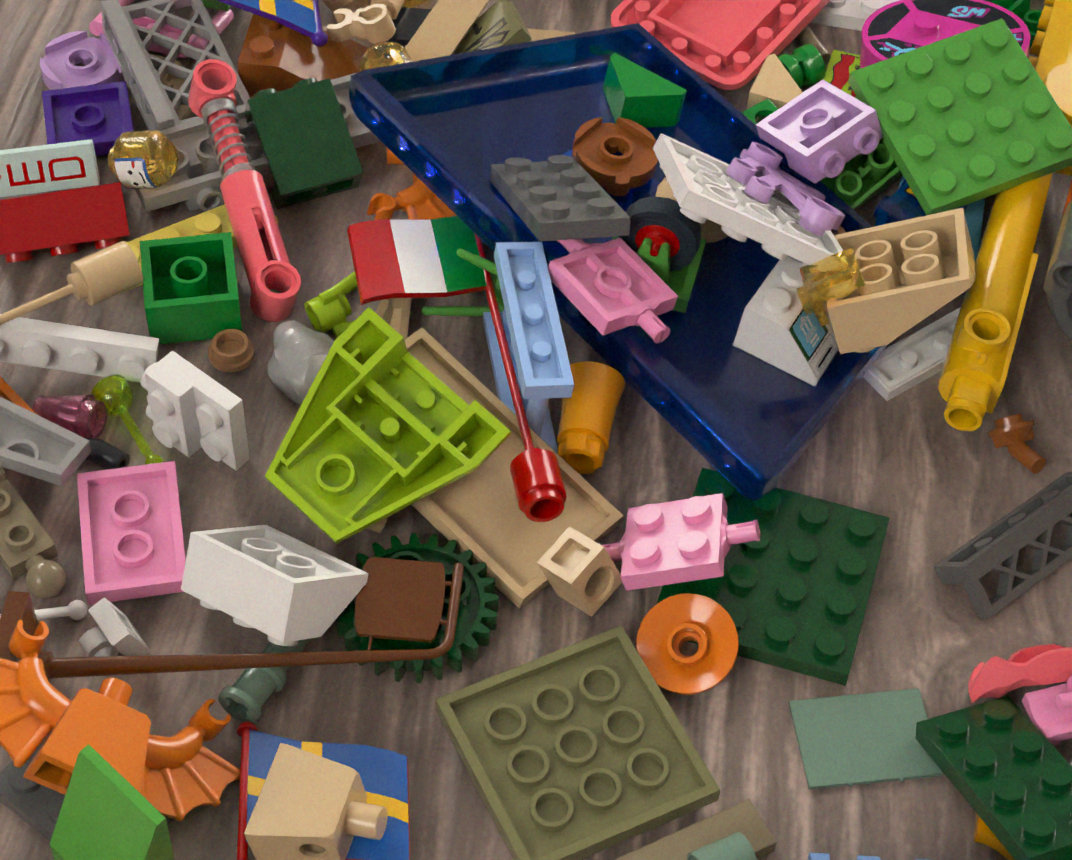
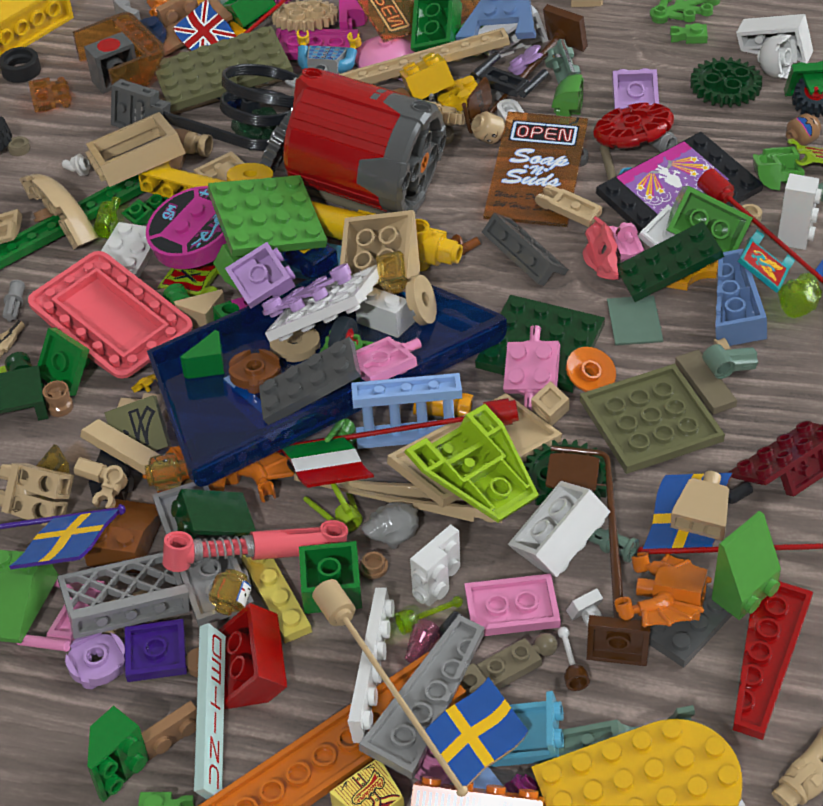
camera: 80 degrees left, 5 degrees down
none -> tan tile [406,275,437,325]

